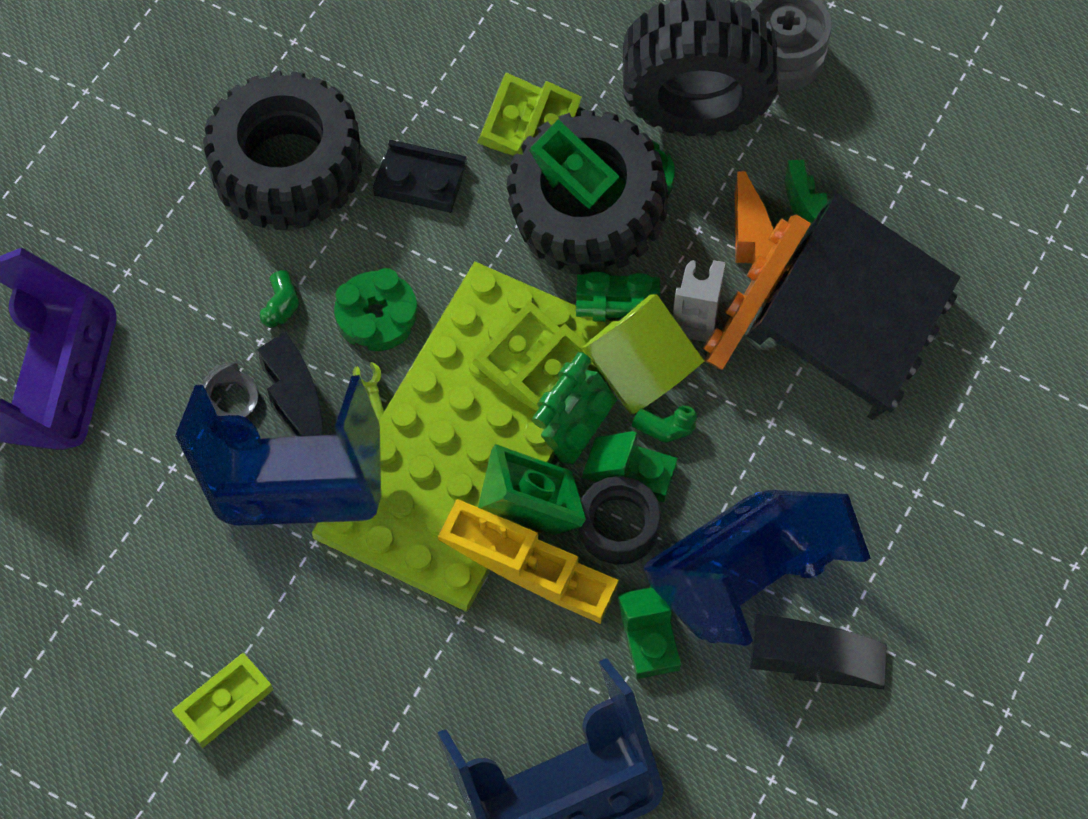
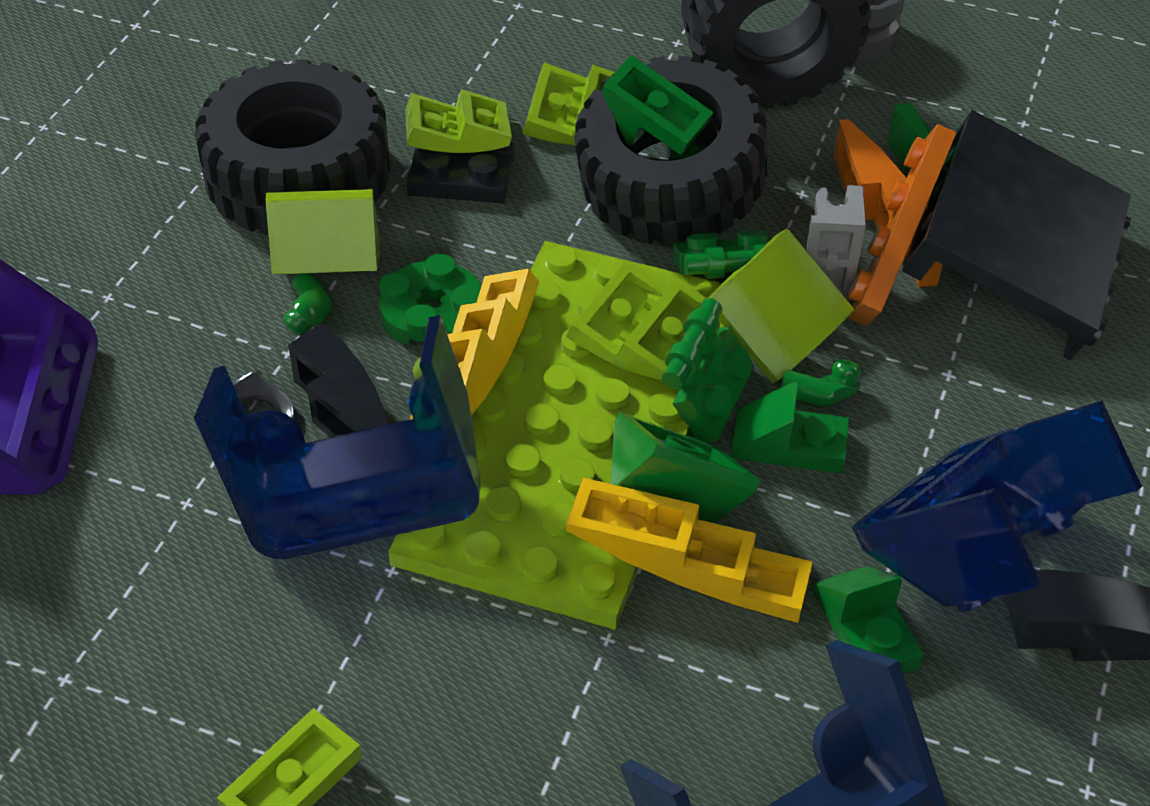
camera: 10 degrees left, 15 degrees down
black tyre [578,476,661,565] -> none
none -> lime slope [266,189,380,274]
none -> lime slope [405,89,512,153]
none -> yellow slope [407,269,539,434]

